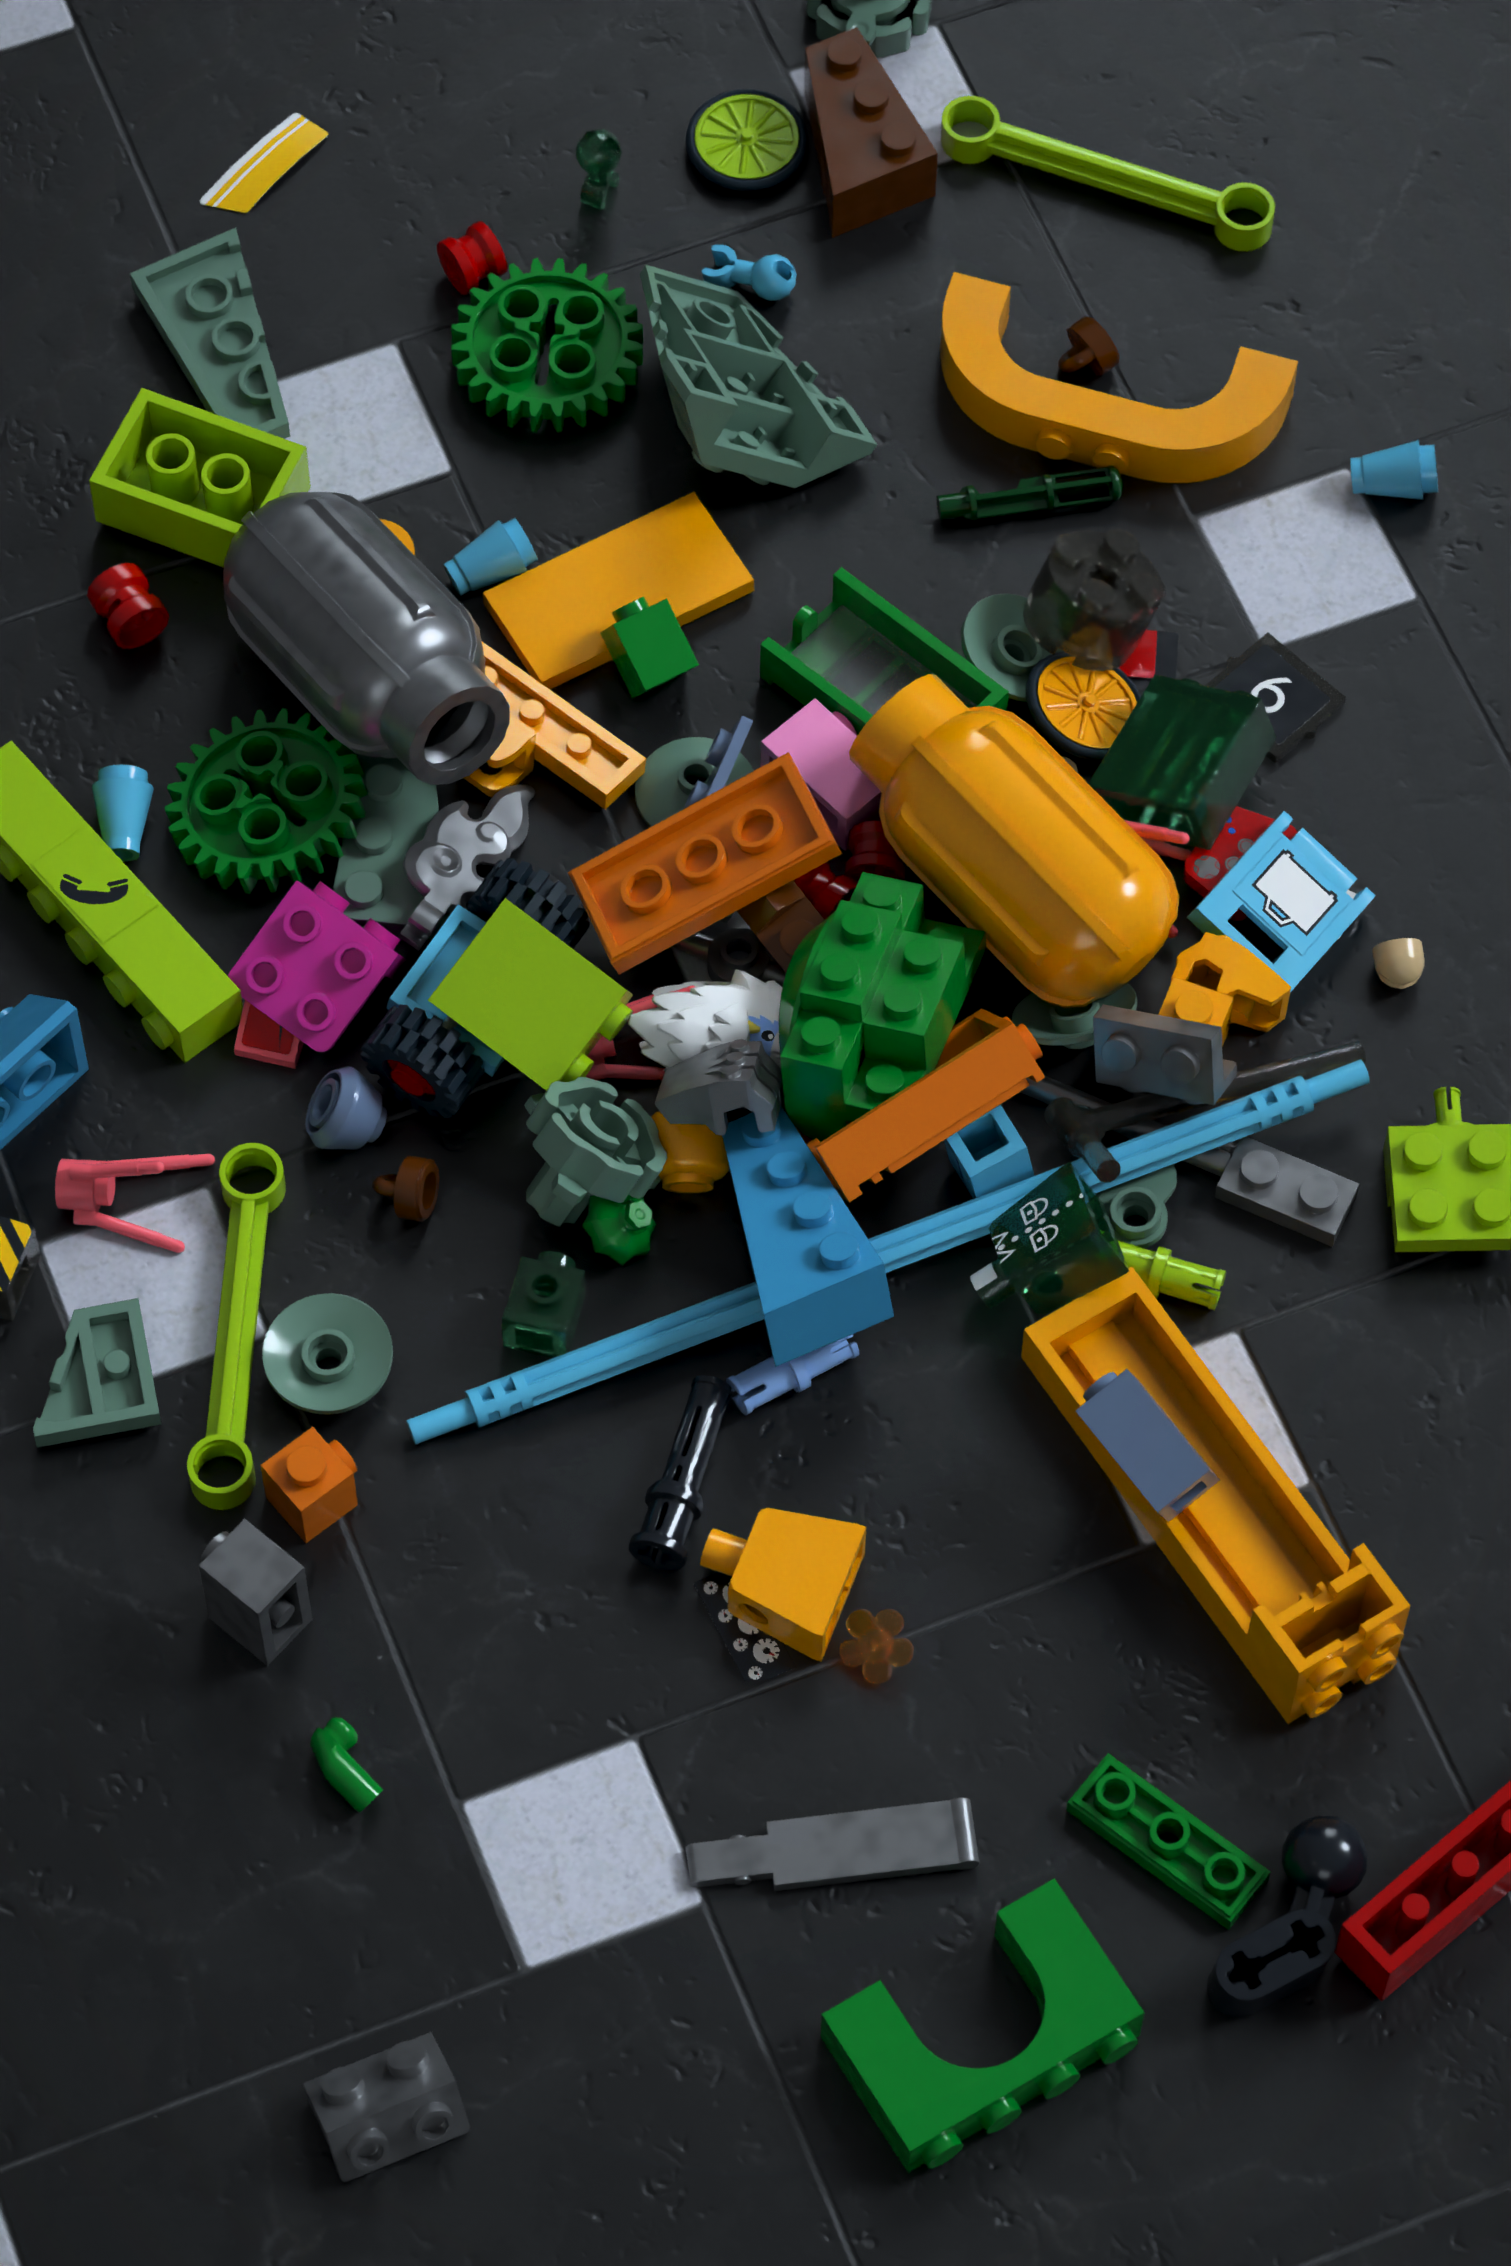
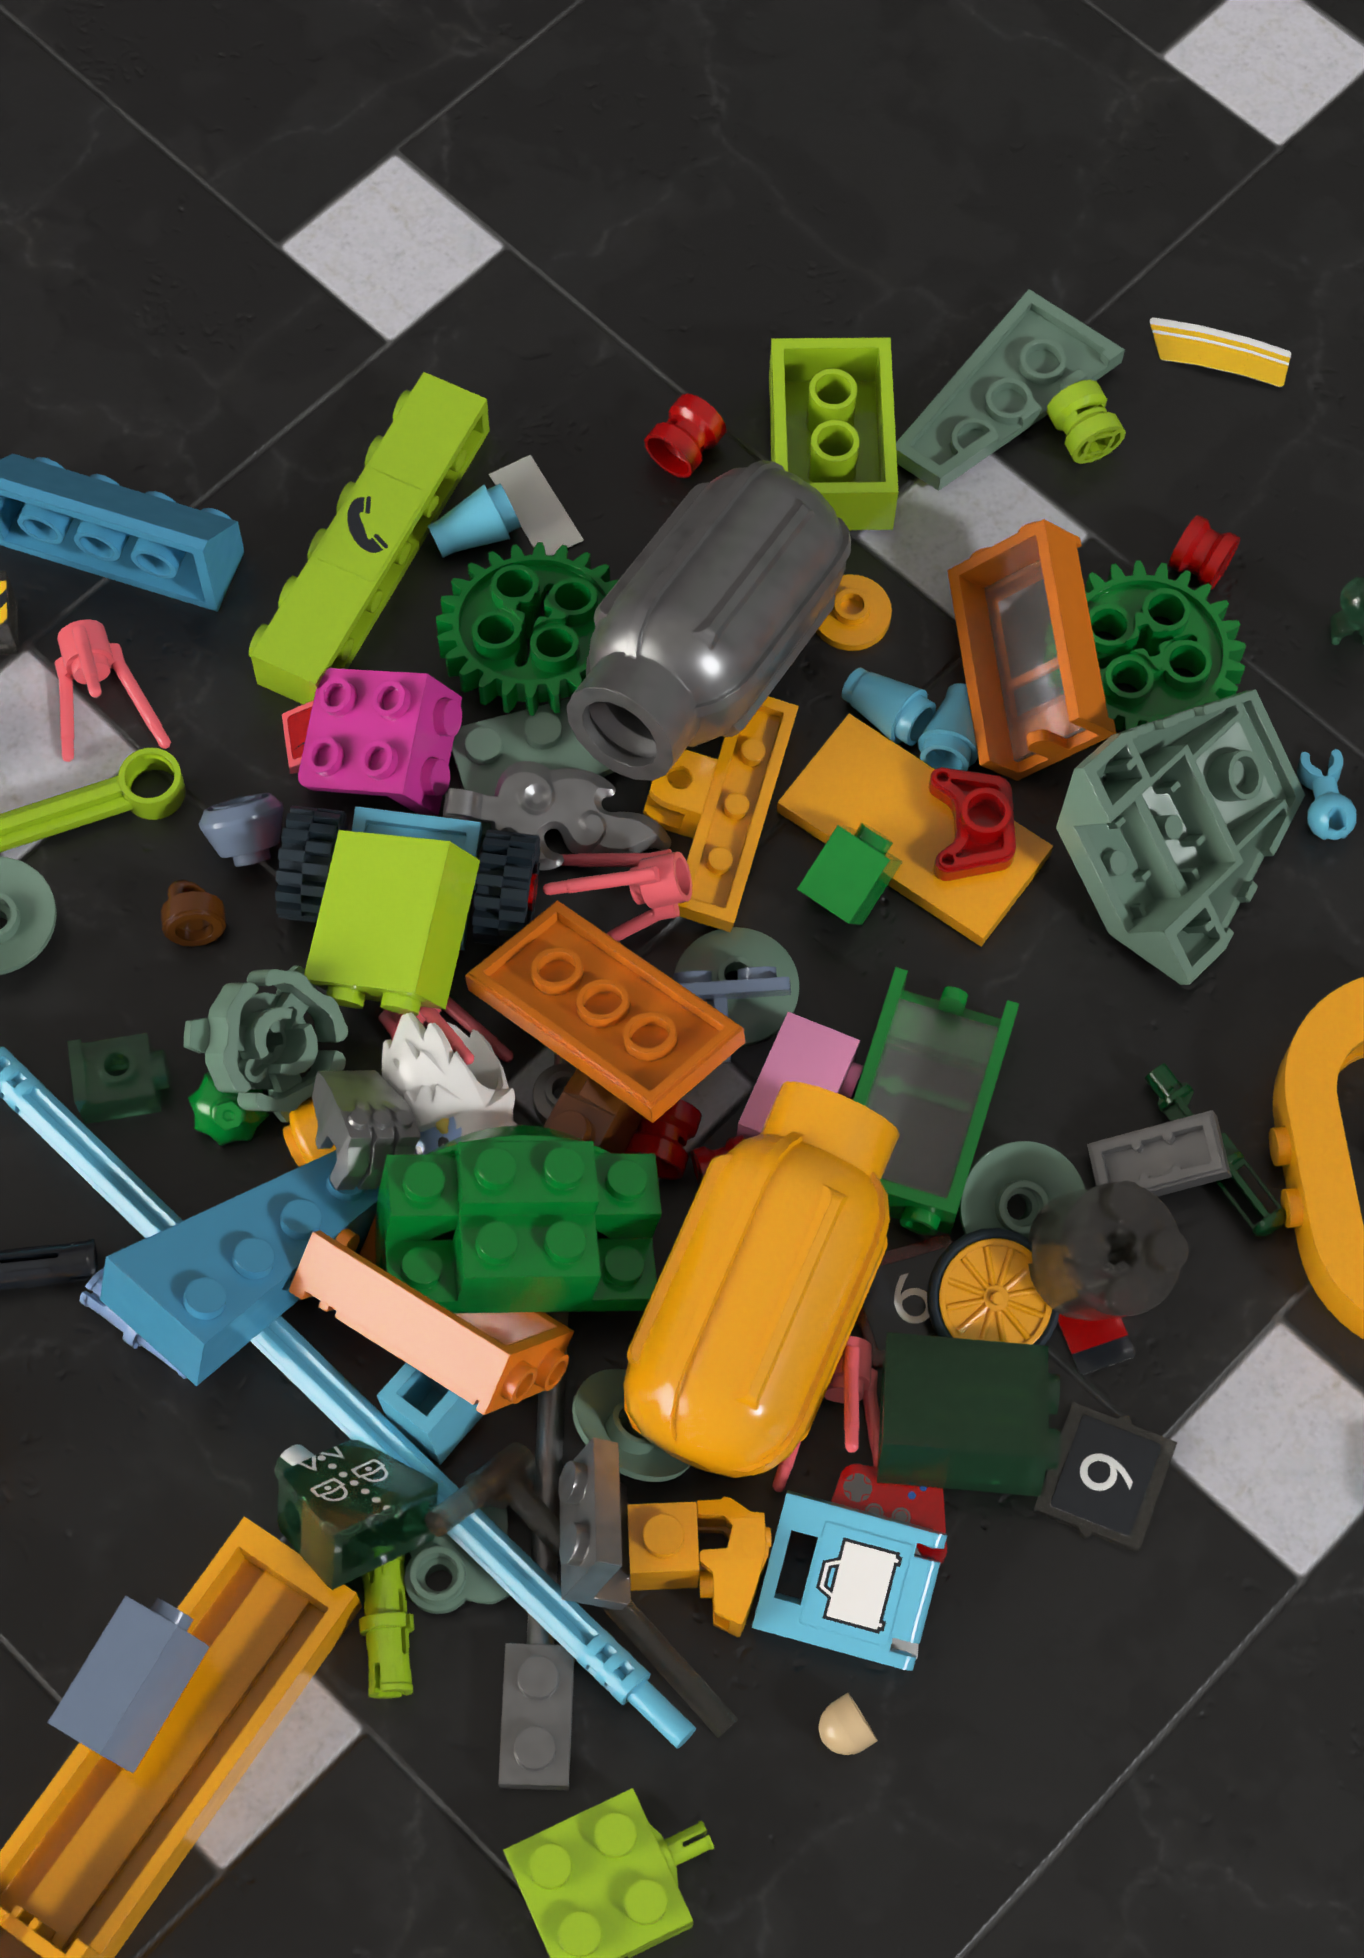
camera: 65 degrees right, 5 degrees up
none -> white sticker [489,455,584,556]
none -> coral plant [543,849,692,942]
none -> medium azure cone [918,683,978,771]
none -> red piece [928,767,1016,881]
none -> orange door [947,519,1116,781]
none -> lime wheel [1046,379,1126,464]
none -> flat silver plate [1087,1110,1232,1210]

